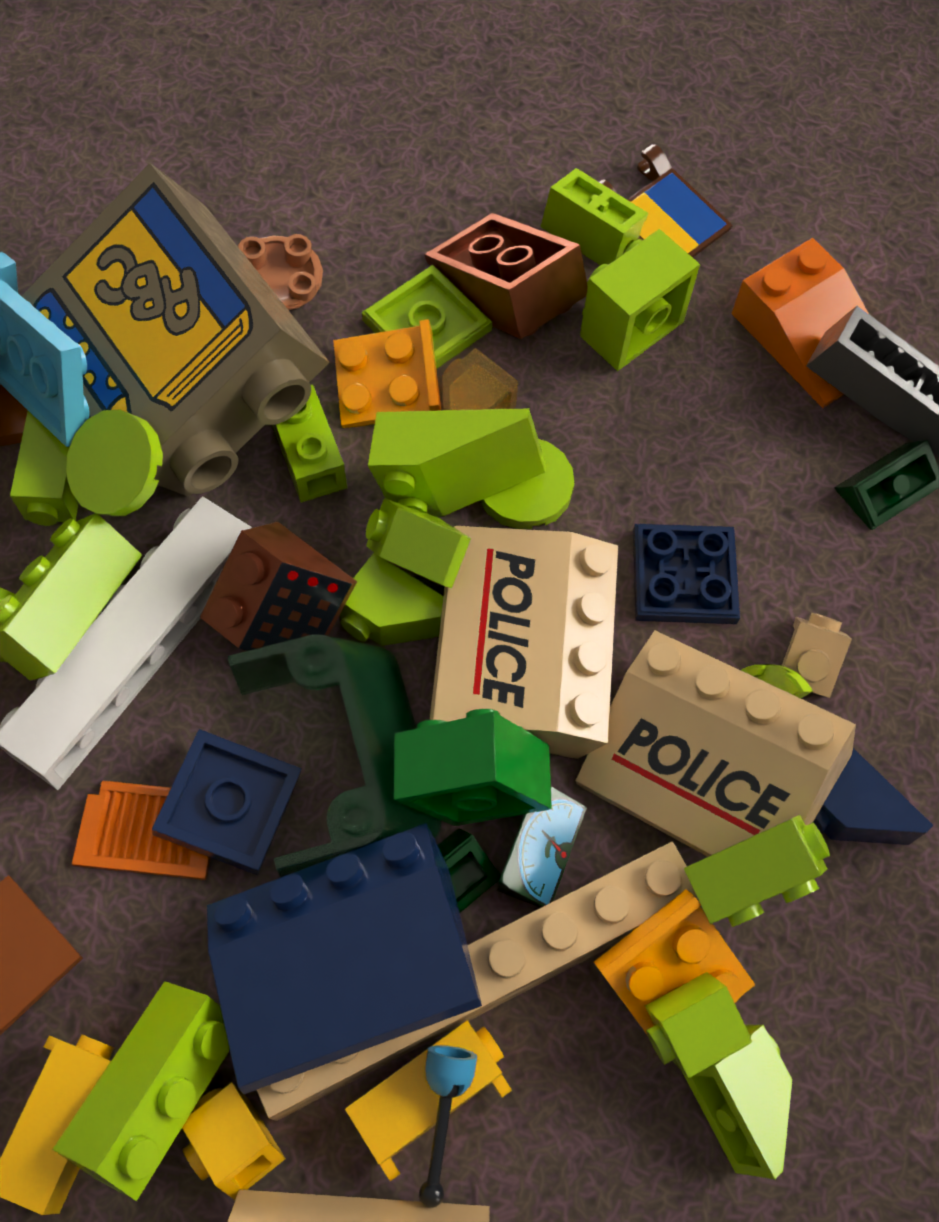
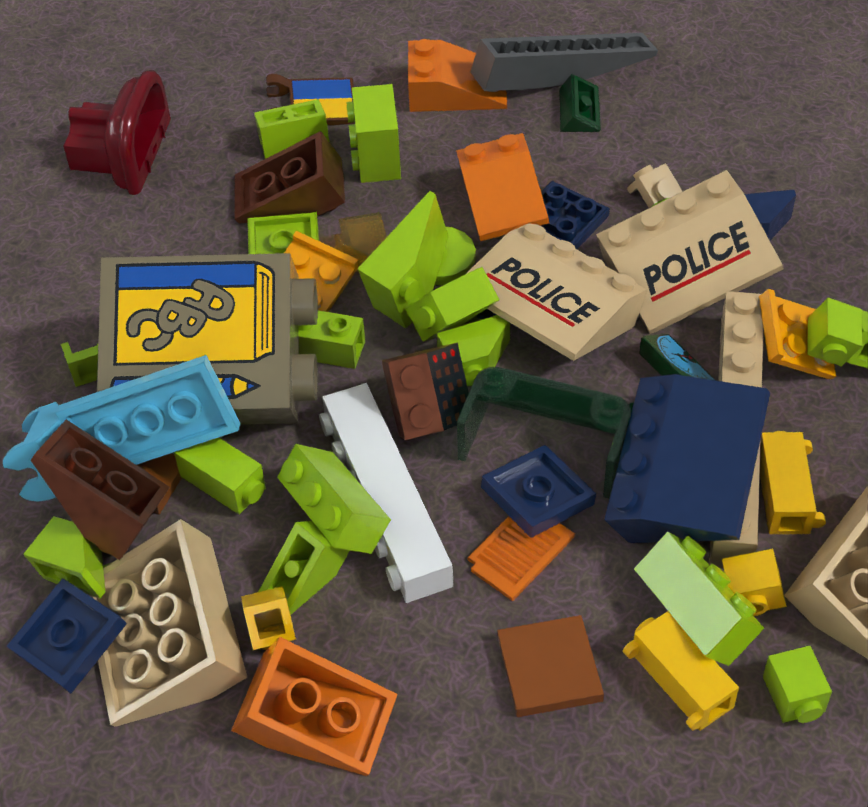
camera: 50 degrees left, 15 degrees down
lime tile [66,410,163,516] -> none
green brick [394,709,552,826] -> none
hinge [419,1045,477,1208] -> none
lime brick [684,815,830,927] -> none
none -> dark red piece [63,70,171,195]
none -> orange slope [456,133,549,242]

